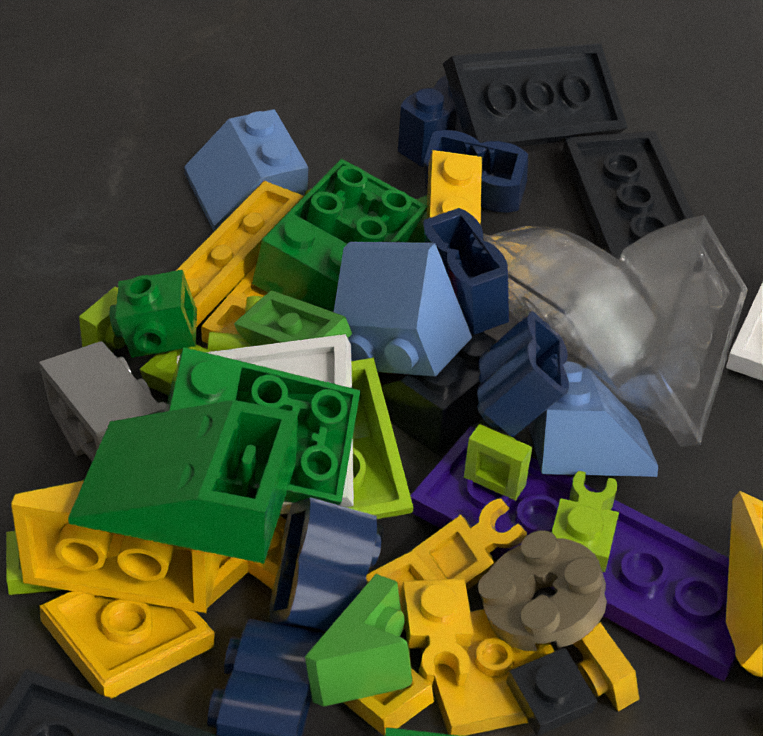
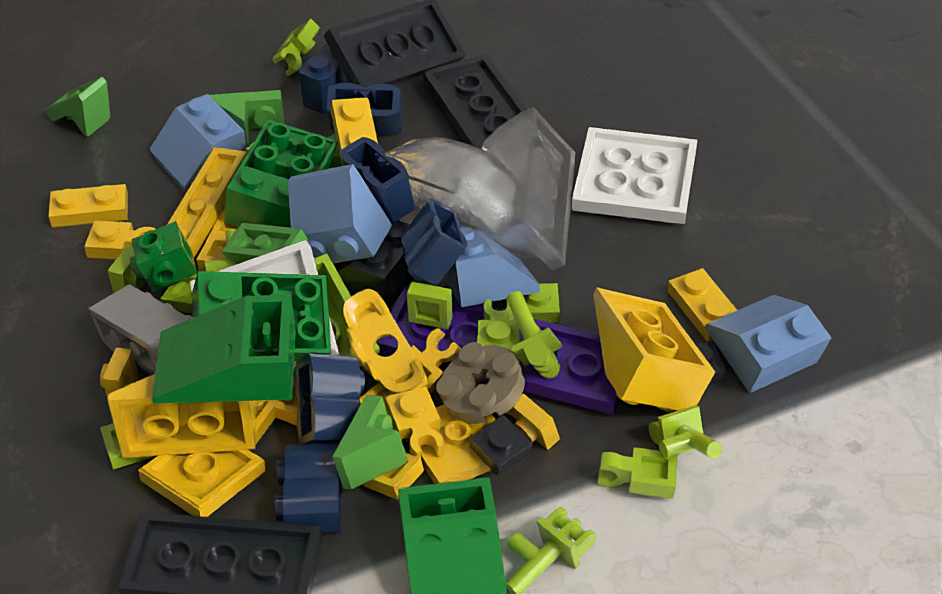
camera: 10 degrees left, 0 degrees up
none -> bright green slope [44,76,110,137]
none -> yellow plate [49,184,128,227]
none -> yellow plate [84,220,155,259]
none -> yellow plate [100,347,139,399]
none -> bright green slope [209,90,284,146]
none -> lime plate [273,18,320,77]
none -> yellow piece [343,289,428,395]
none -> lime arm [506,291,563,379]
none -> lime plate [523,283,560,323]

